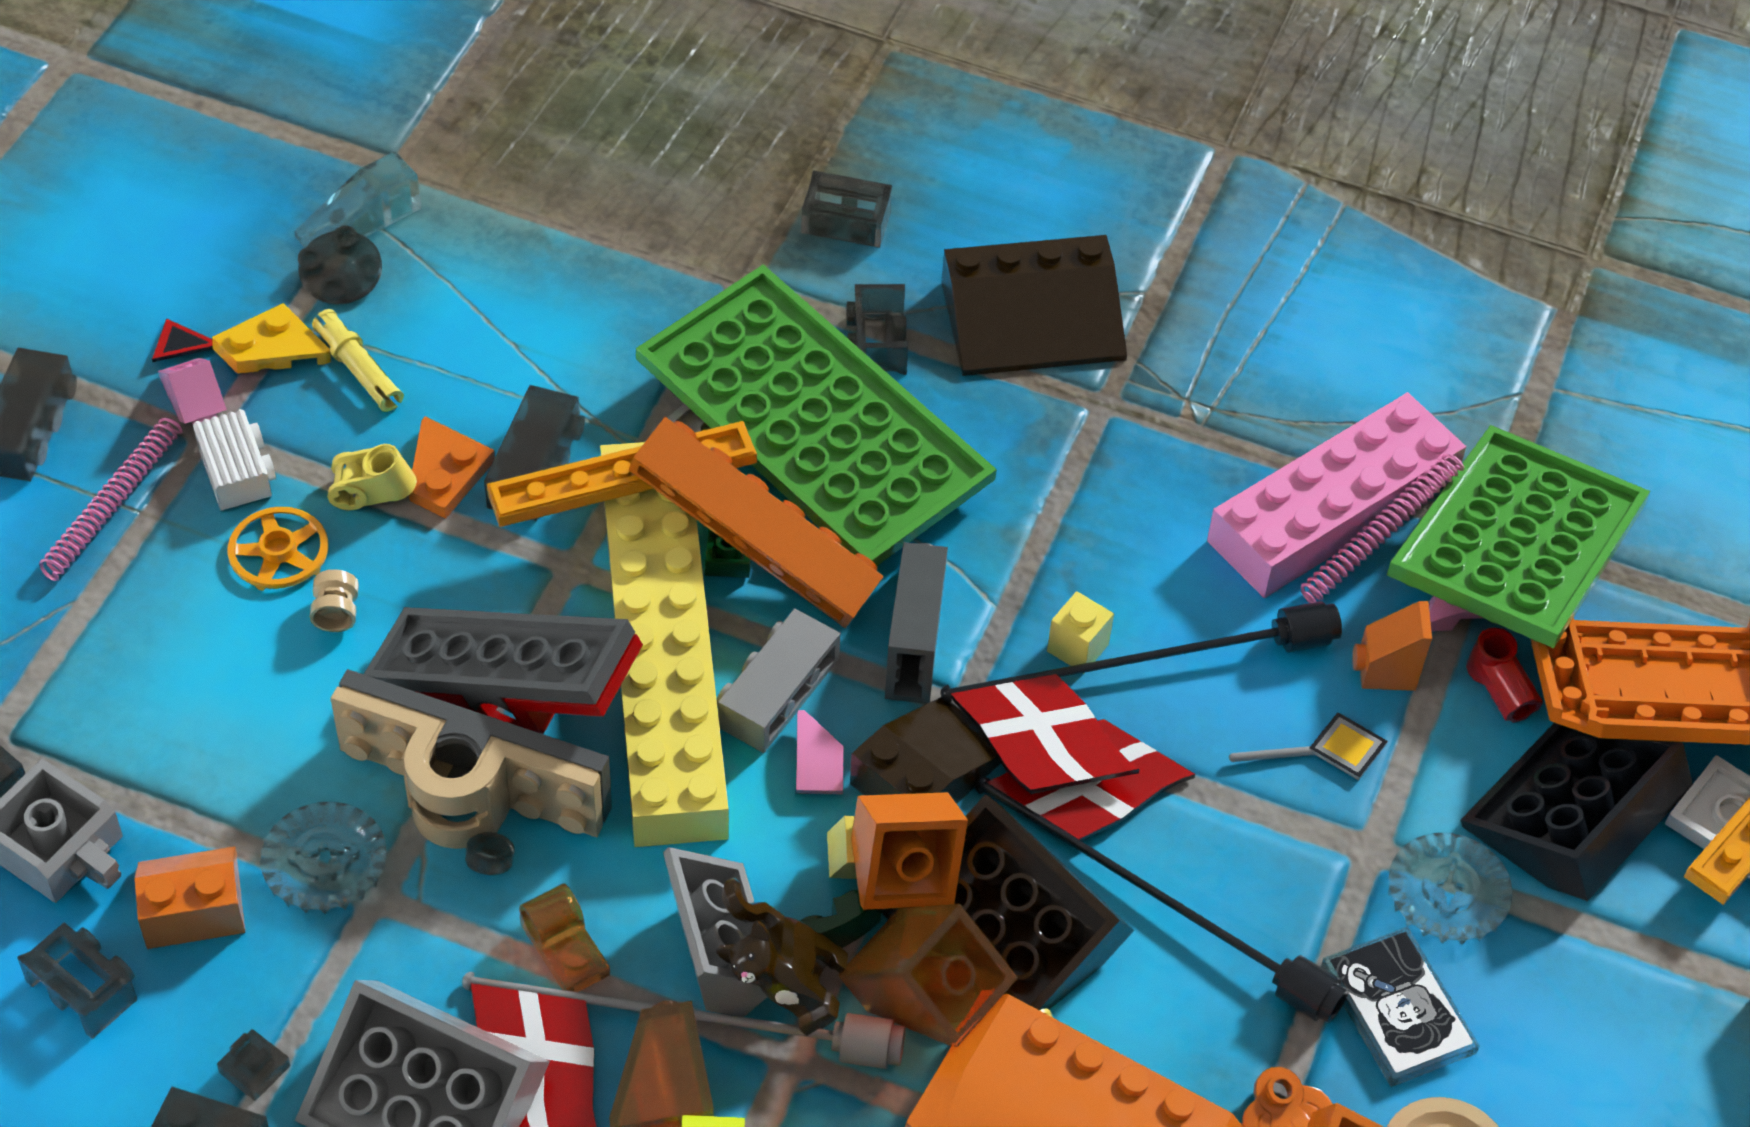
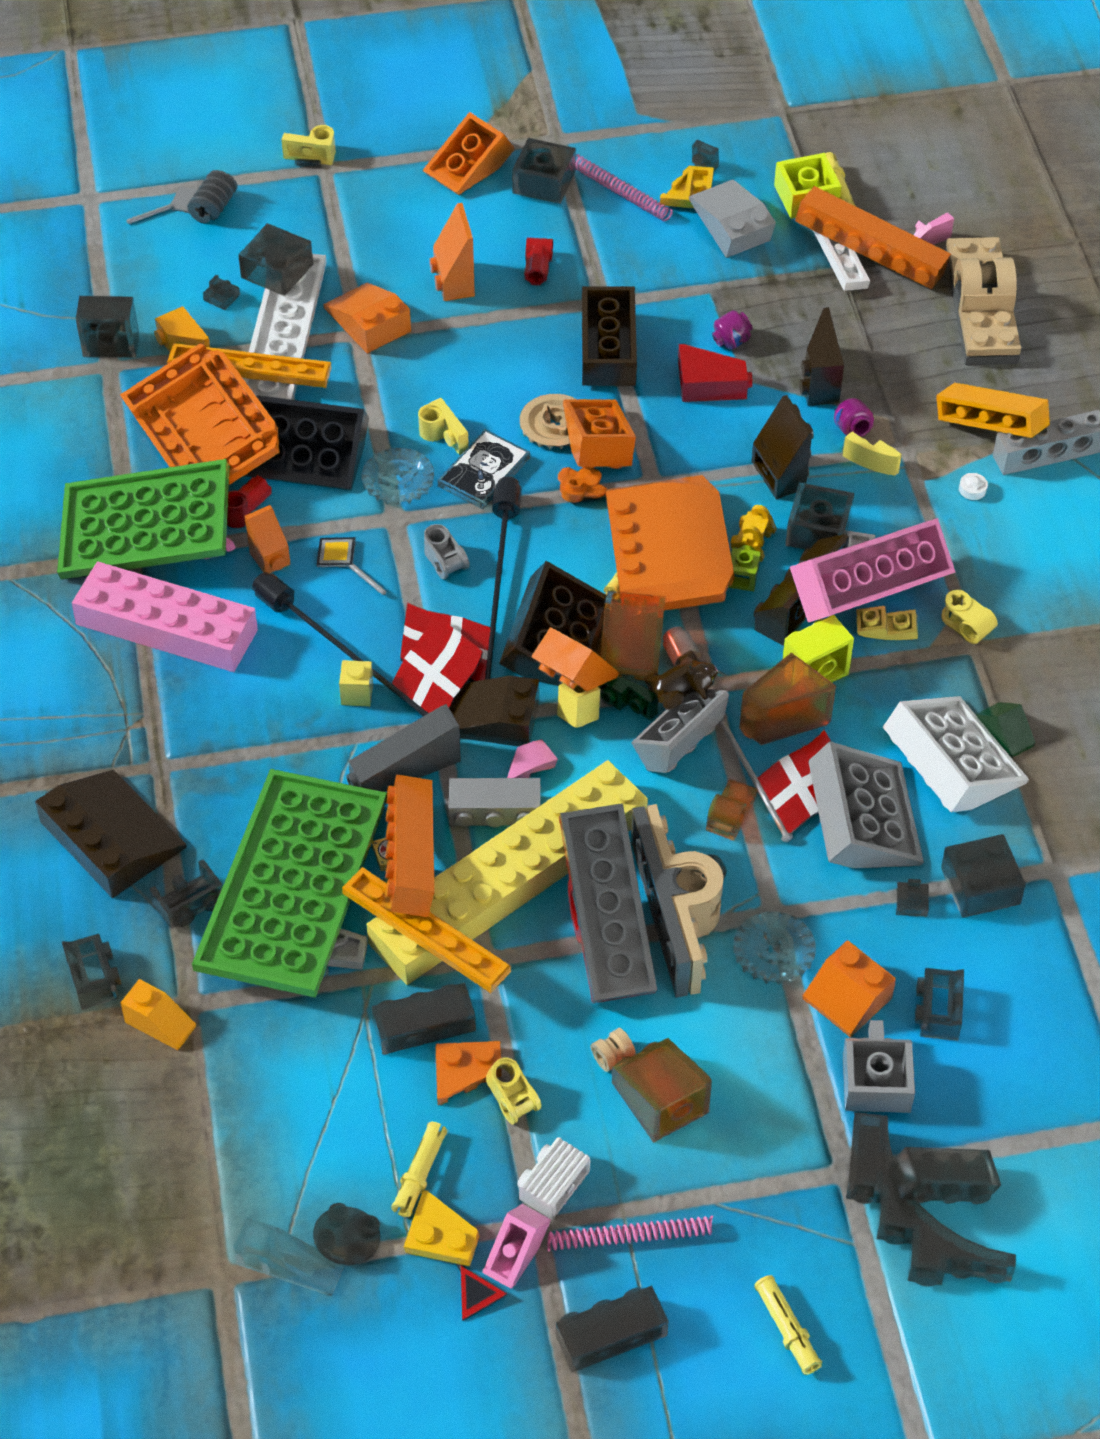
camera: 120 degrees left, 0 degrees up
light orange wheel [227,507,329,591] -> none
bright pink piece [1301,454,1464,603] -> none
none -> light orange slope [120,979,196,1051]
none -> light yellow plate [418,398,469,455]
none -> light grey piece [424,524,470,579]
none -> clear orange slope [612,1038,712,1143]

